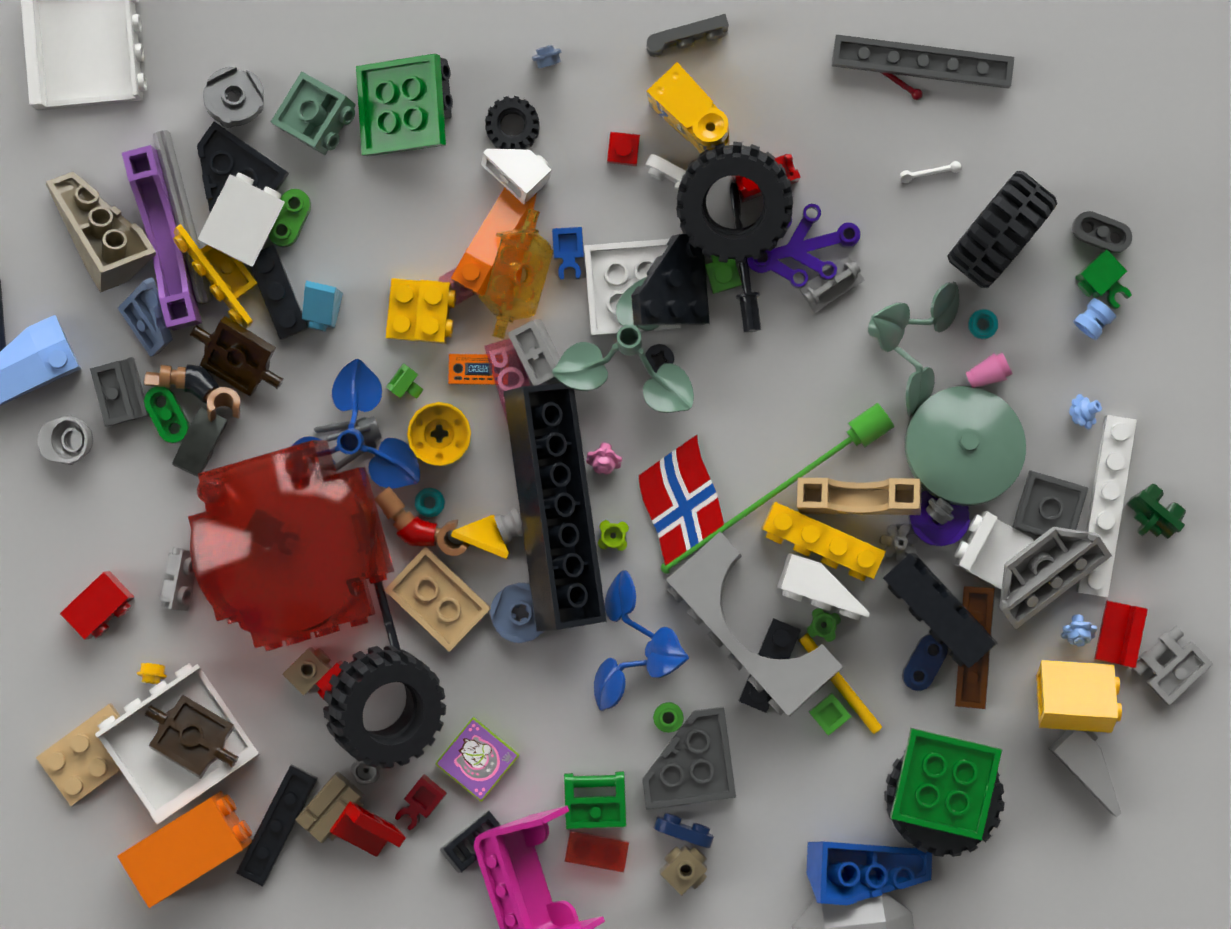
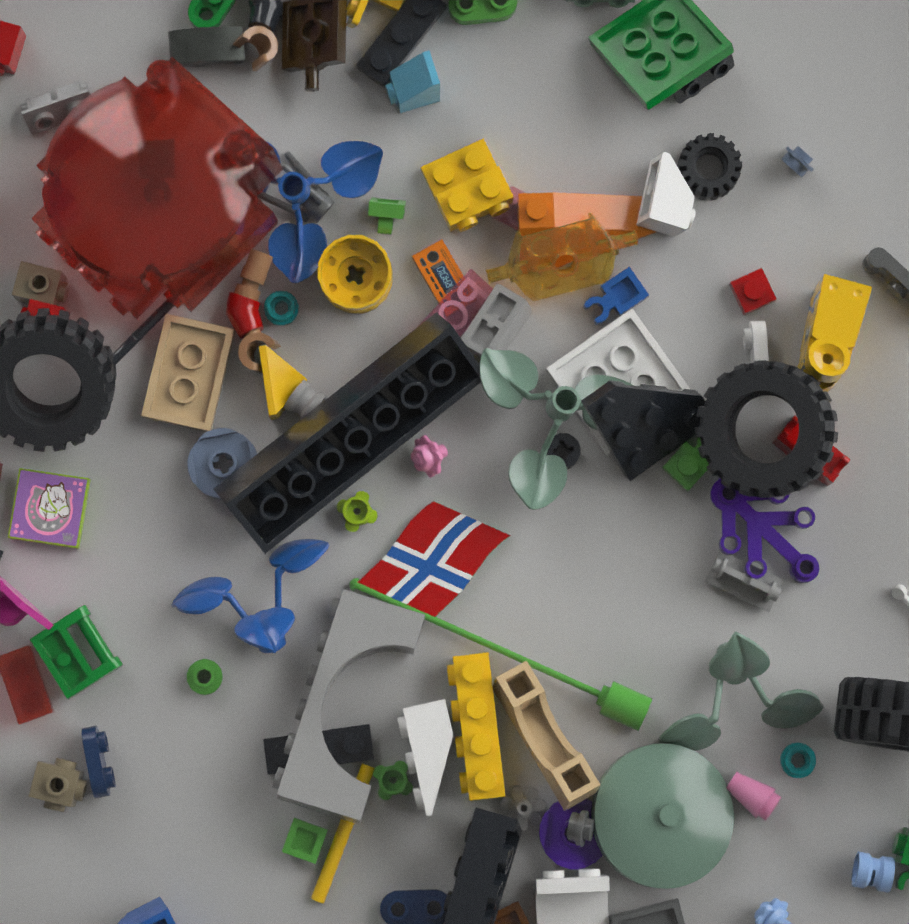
camera: 45 degrees right, 5 degrees down
dark grey plate [642,707,736,810] -> none
black piece [730,182,761,333] -> none

